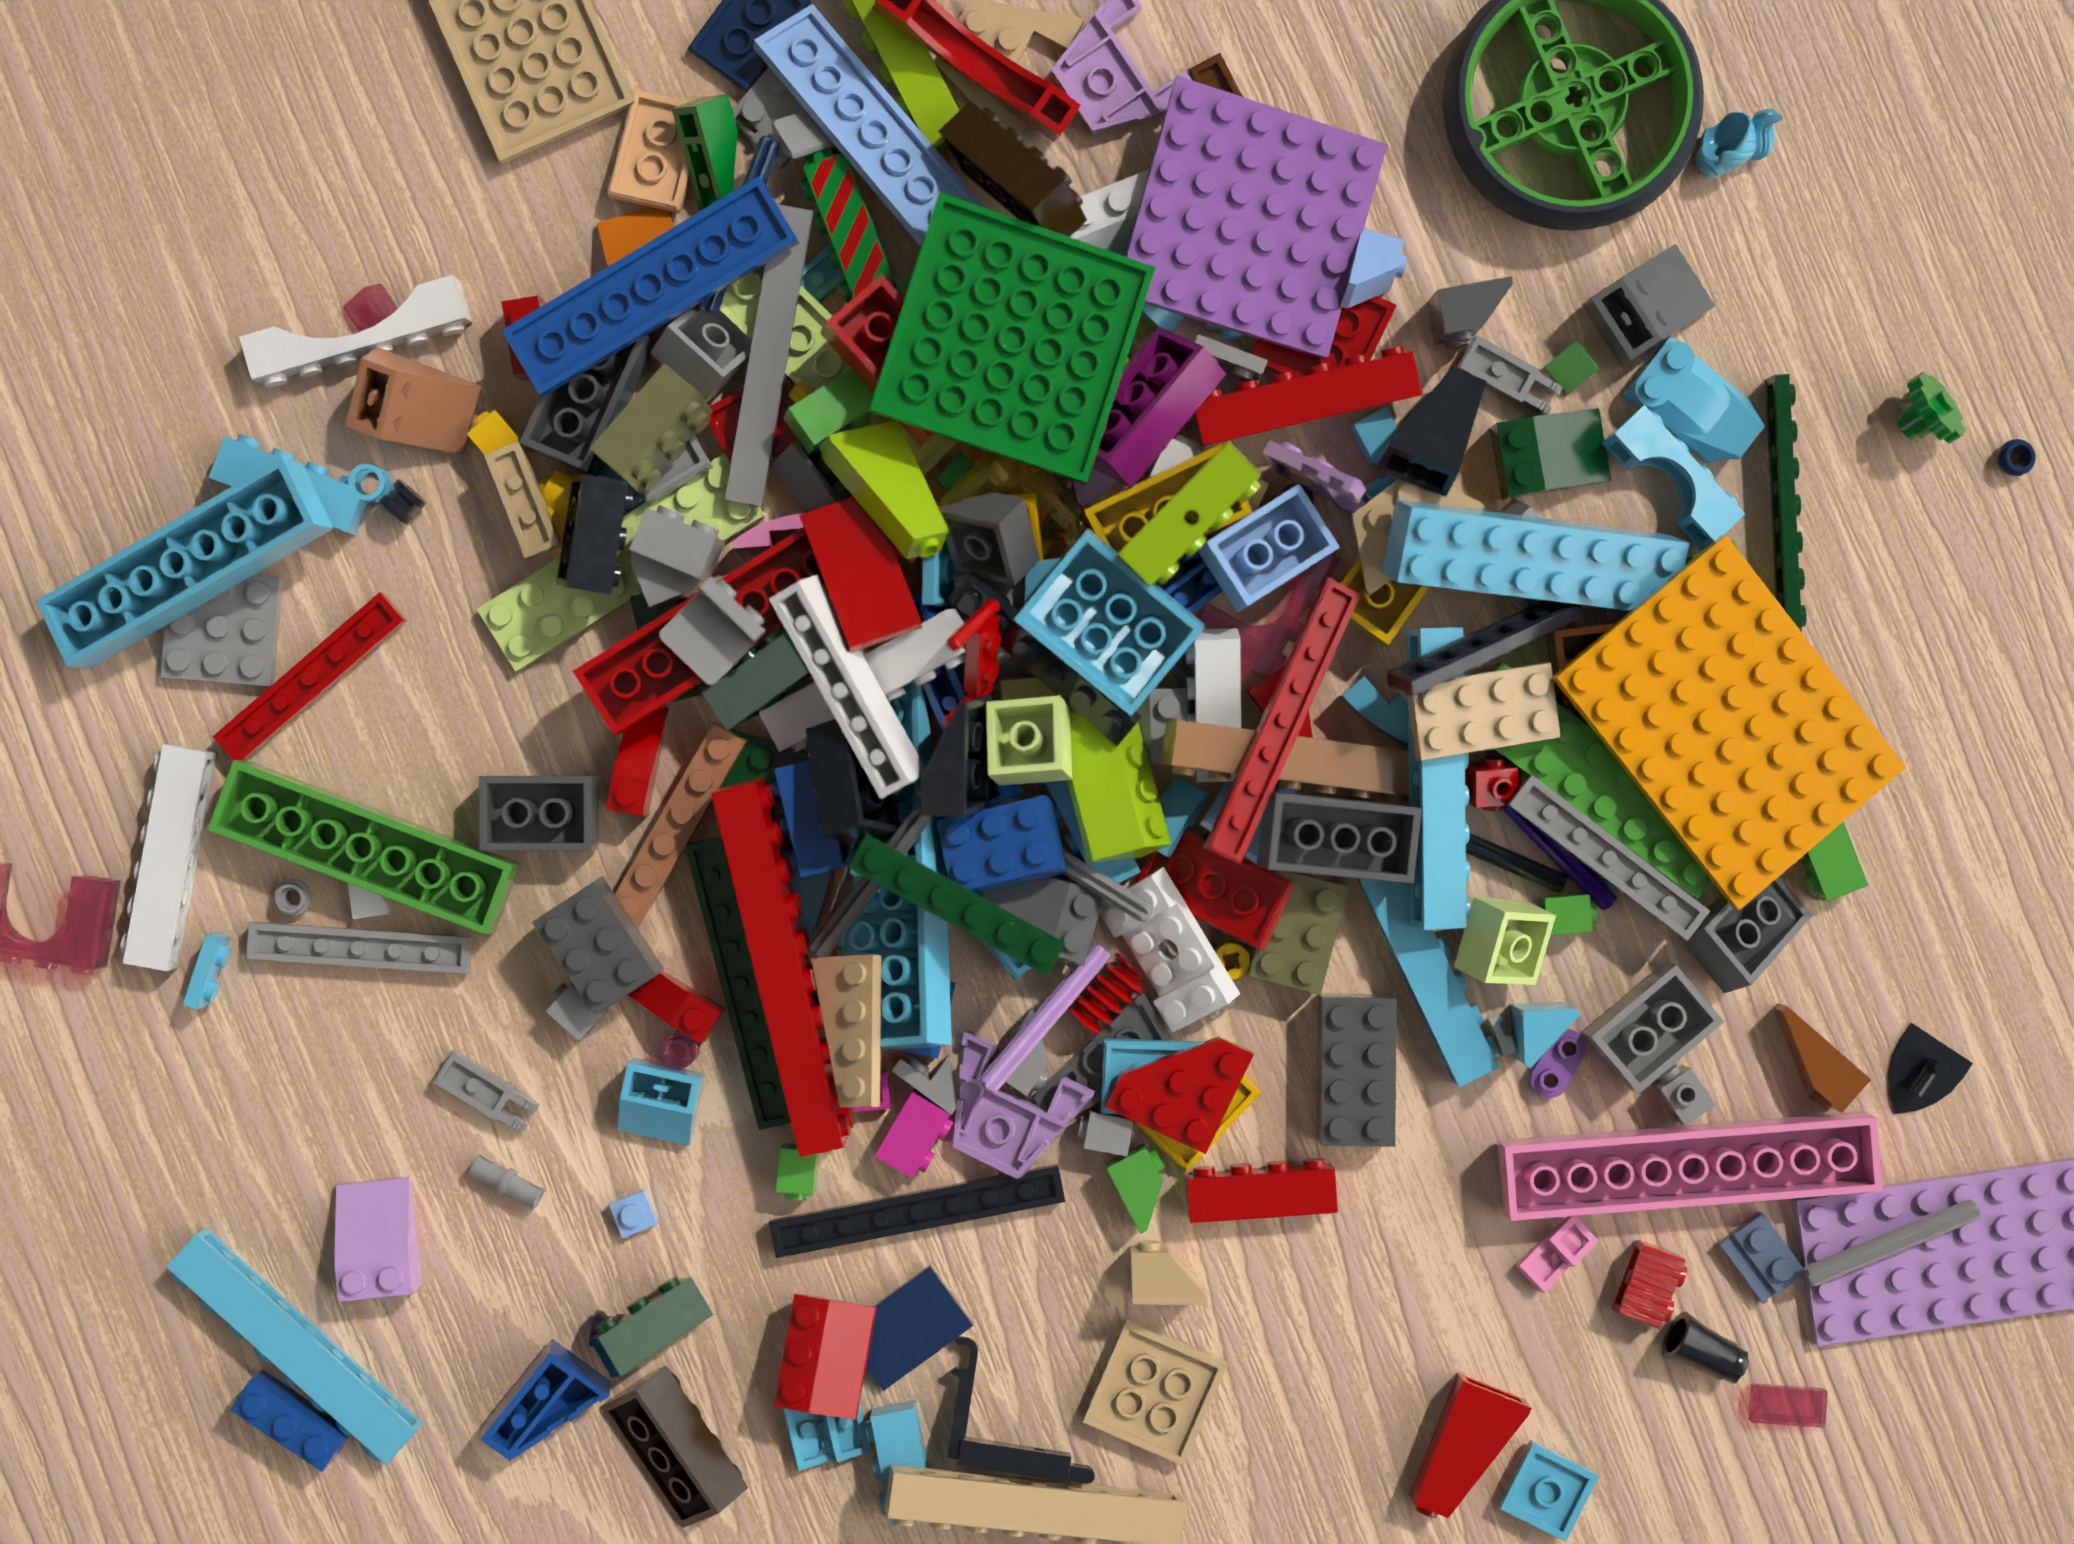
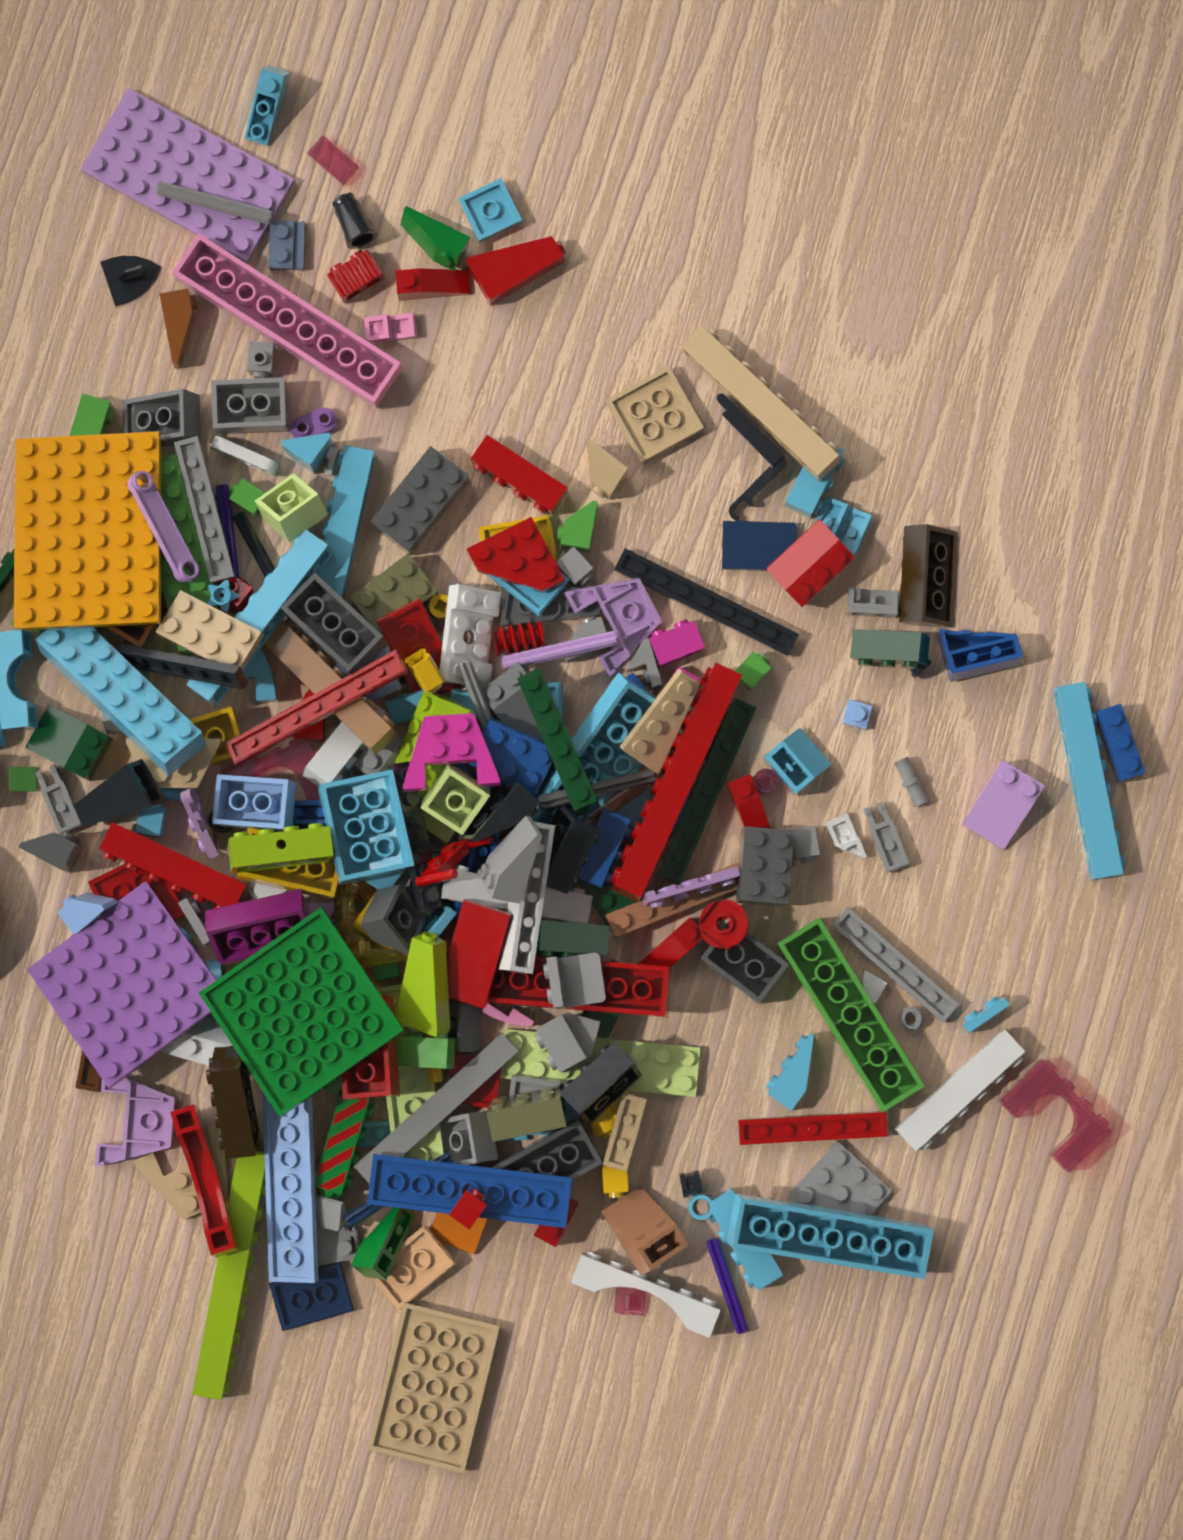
camera: 145 degrees left, 5 degrees down
none -> lavender piece [127,471,199,583]
none -> medium azure plate [208,580,238,612]
none -> white beam [211,436,279,476]
none -> medium azure slope [244,65,291,146]
none -> red slope [395,268,471,301]
none -> green slope [400,206,470,271]
none -> dark pink wing [403,713,501,792]
none -> yellow brick [405,649,445,693]
none -> red brick [449,1188,487,1230]
none -> light grey slope [480,816,542,904]
none -> lavender wing [641,866,741,909]
none -> red plate [699,900,750,950]
none -> dark purple axle [706,1238,749,1334]
none -> medium azure slope [766,1033,814,1111]
none -> white slope [824,813,867,858]
none -> light grey hinge [847,588,898,618]

